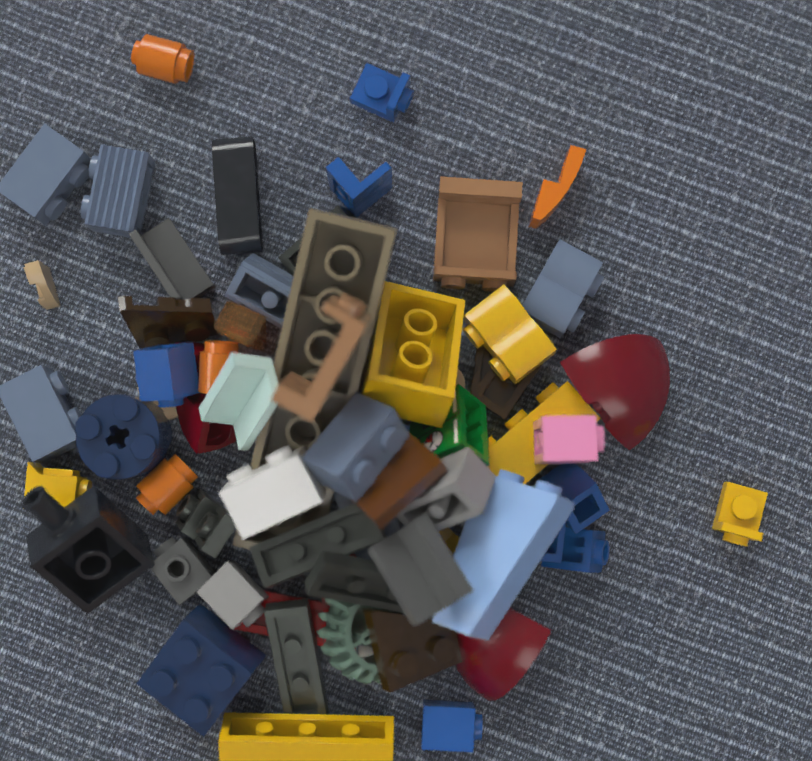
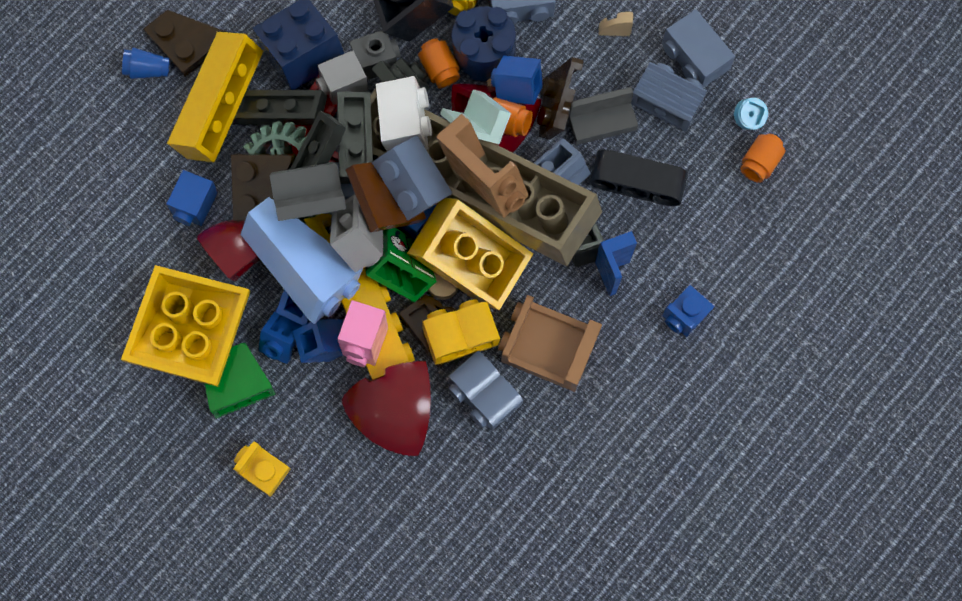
camera: 110 degrees right, 10 degrees down
clear orange slope [214,300,267,352] -> none
orange slope [529,145,587,229] -> none
none -> yellow slope [121,265,250,387]
none -> green torso [205,343,276,419]
none -> medium azure tile [734,98,768,130]

